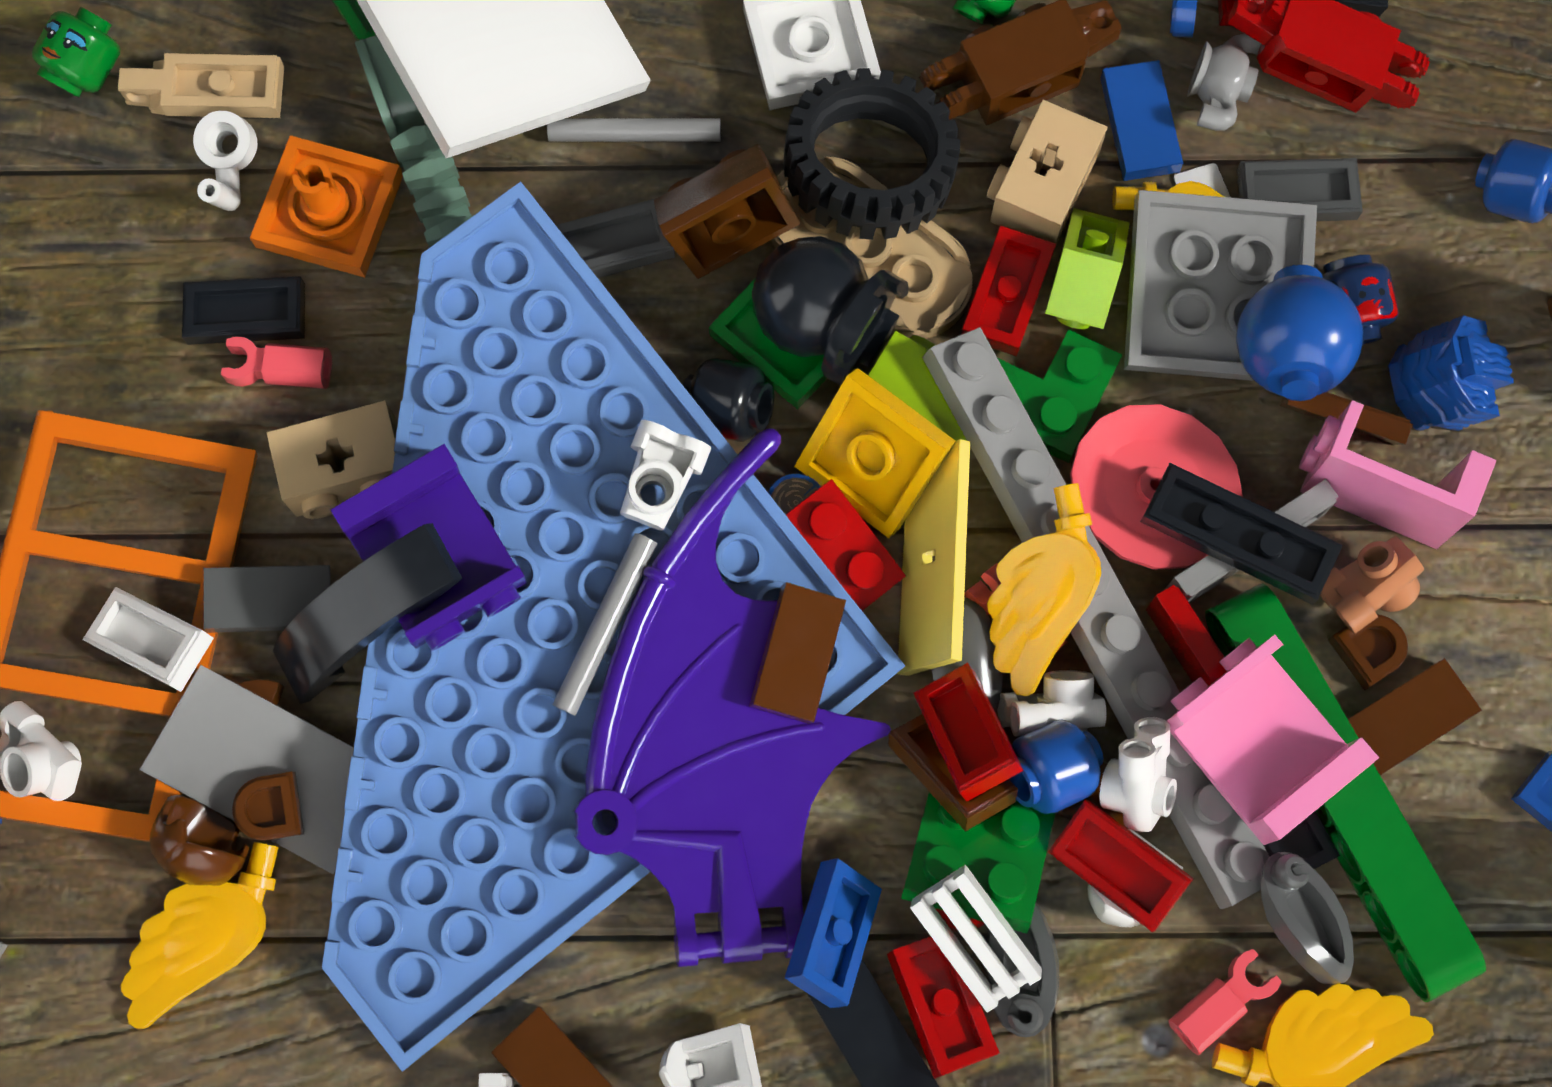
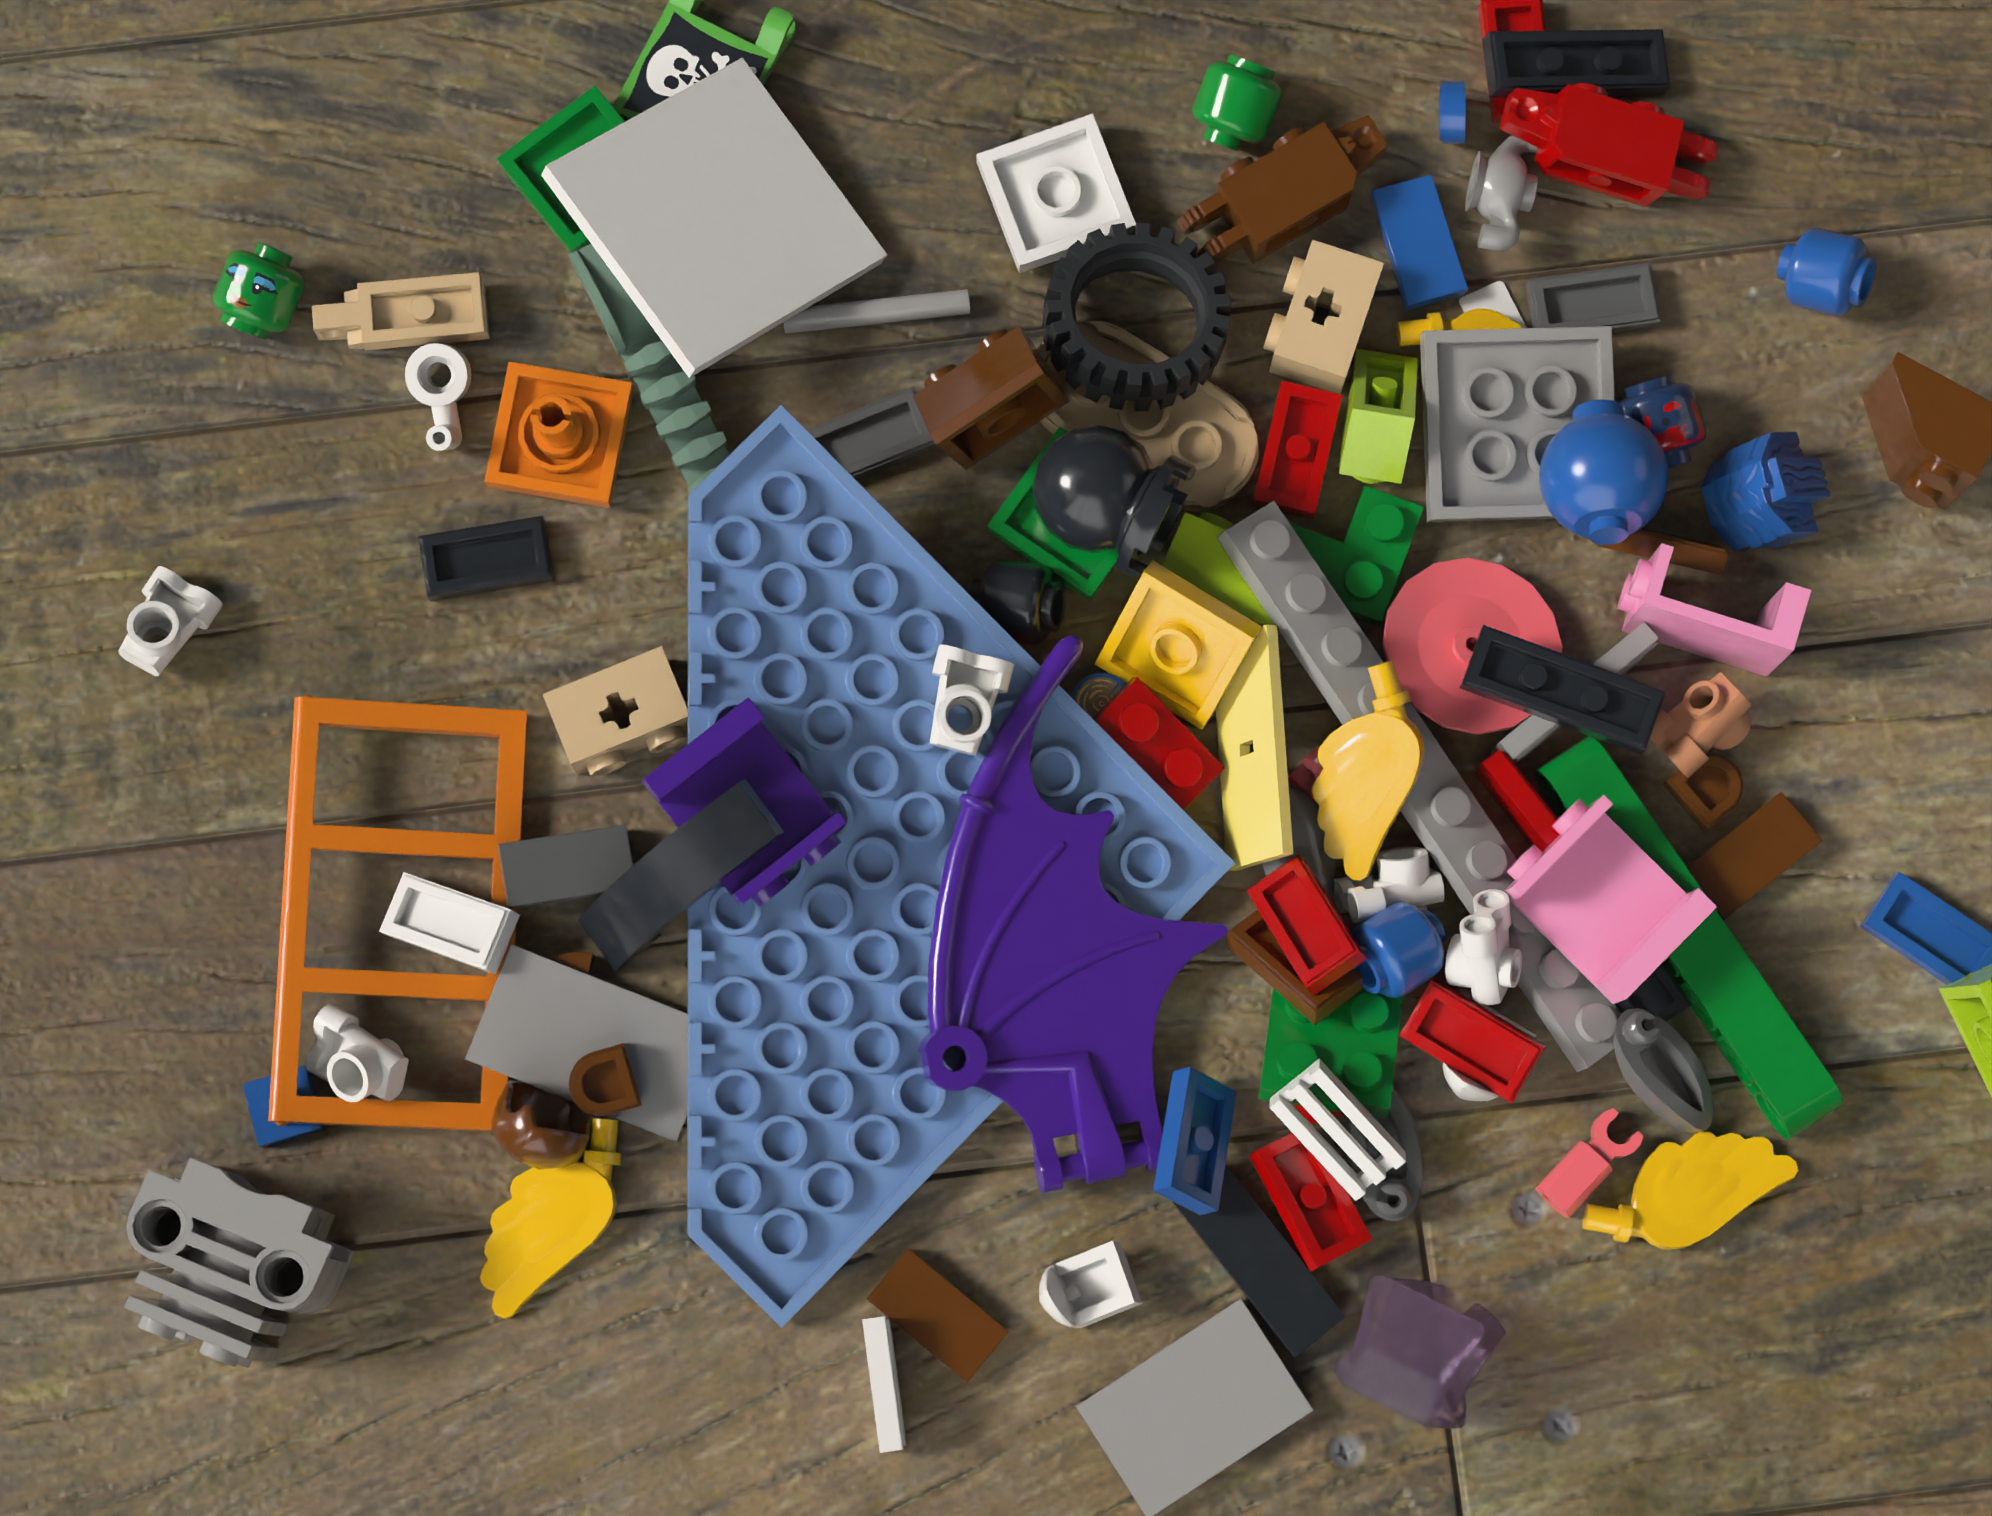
camera: 10 degrees left, 5 degrees up
coral bar [221,336,332,389] -> none
light grey bar [552,533,657,716] -> none
reddish brown tile [749,582,846,724] -> none

